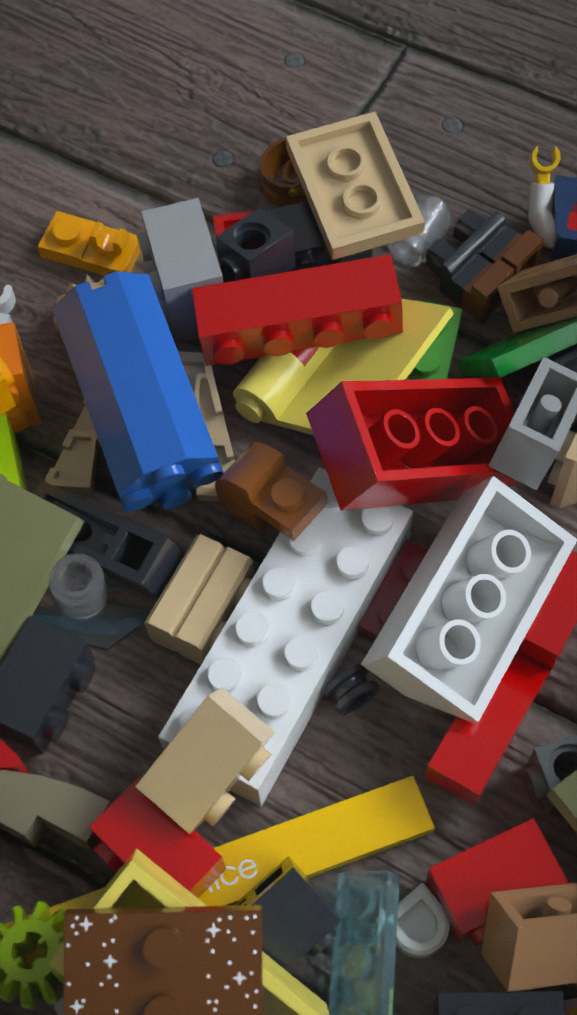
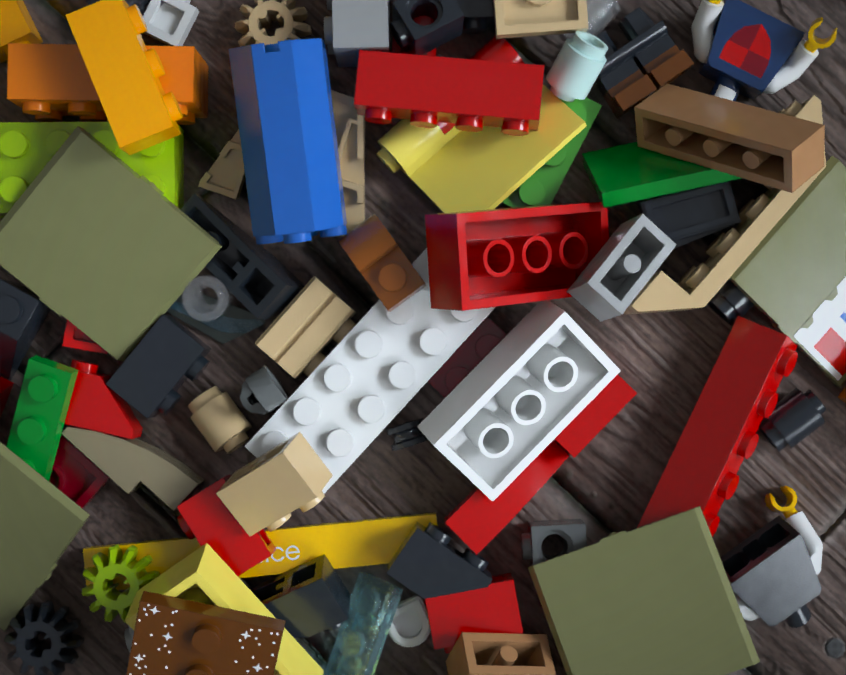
camera: 15 degrees right, 25 degrees up
none -> tan brick [188,386,252,454]
none -> dark grey connector [240,365,288,414]
none -> black slope [386,522,493,599]
none -> light aqua brick [546,31,608,102]

